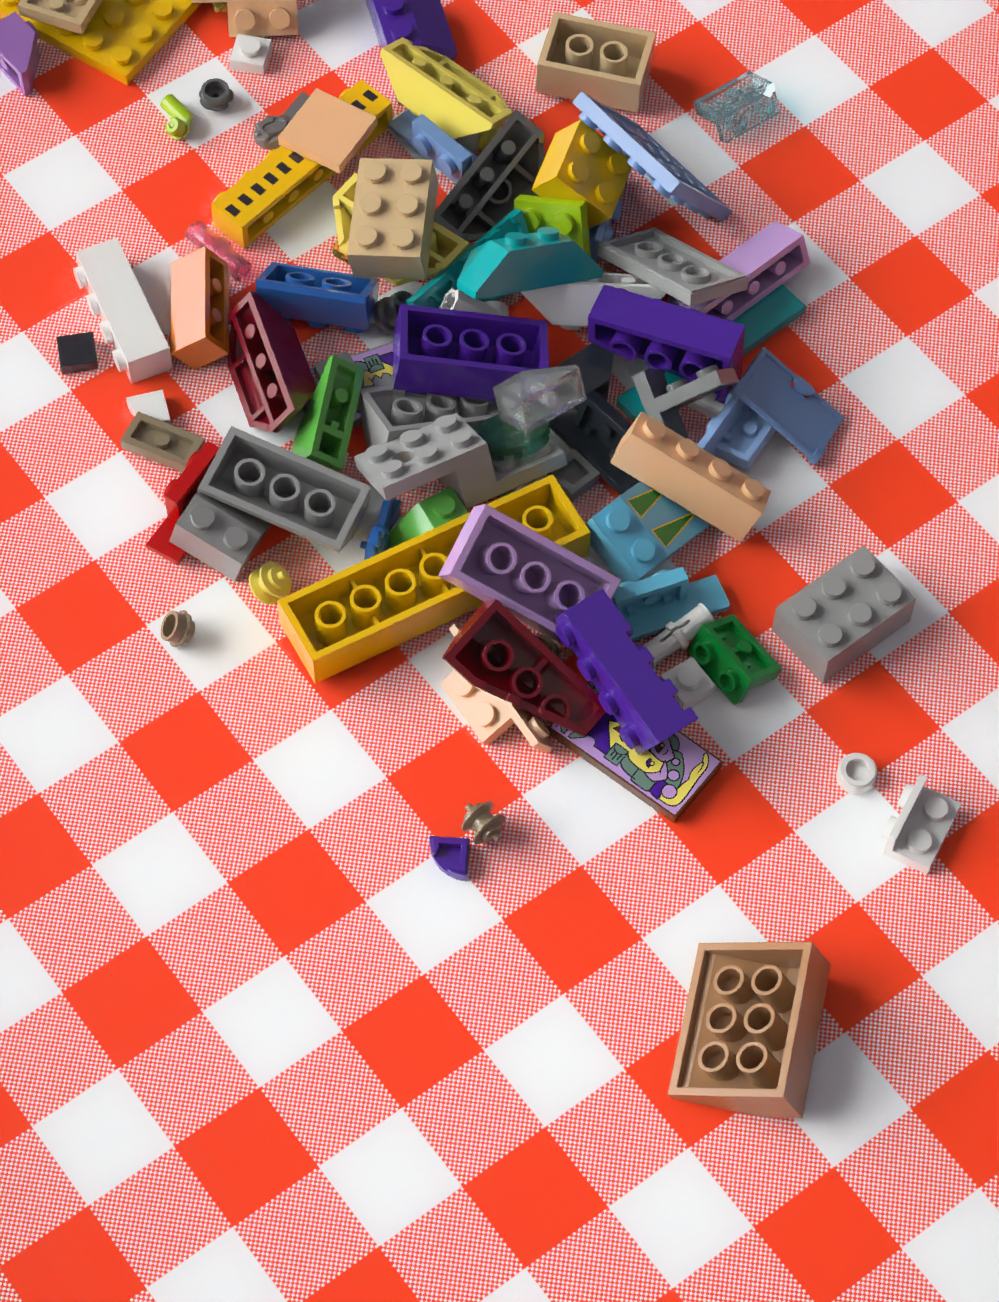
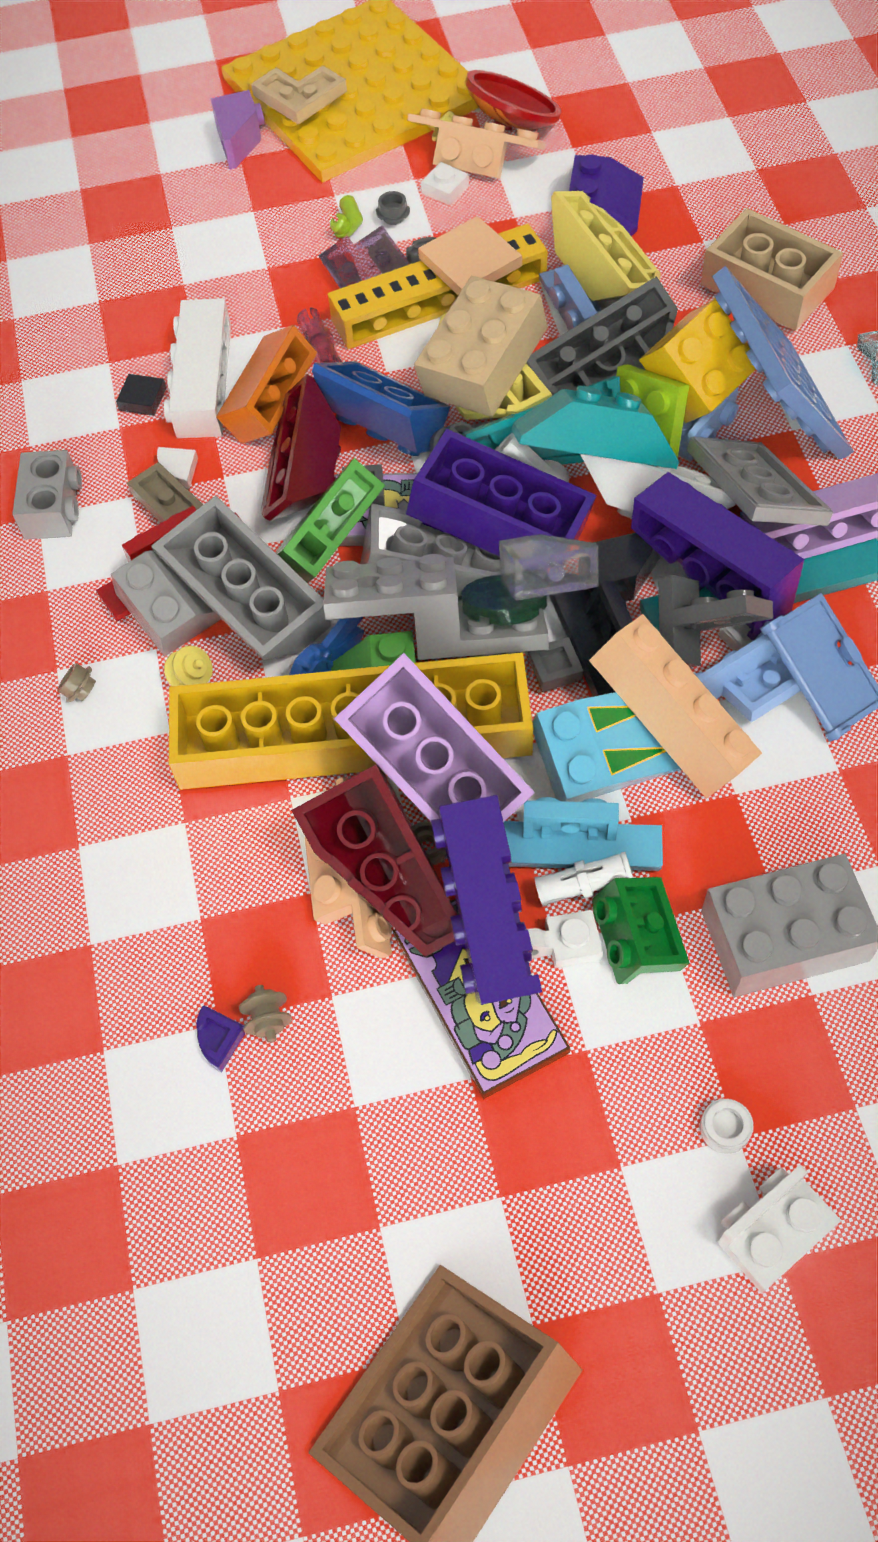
camera: 30 degrees right, 0 degrees up
none -> light grey brick [12,450,82,540]
none -> slope [318,225,410,289]

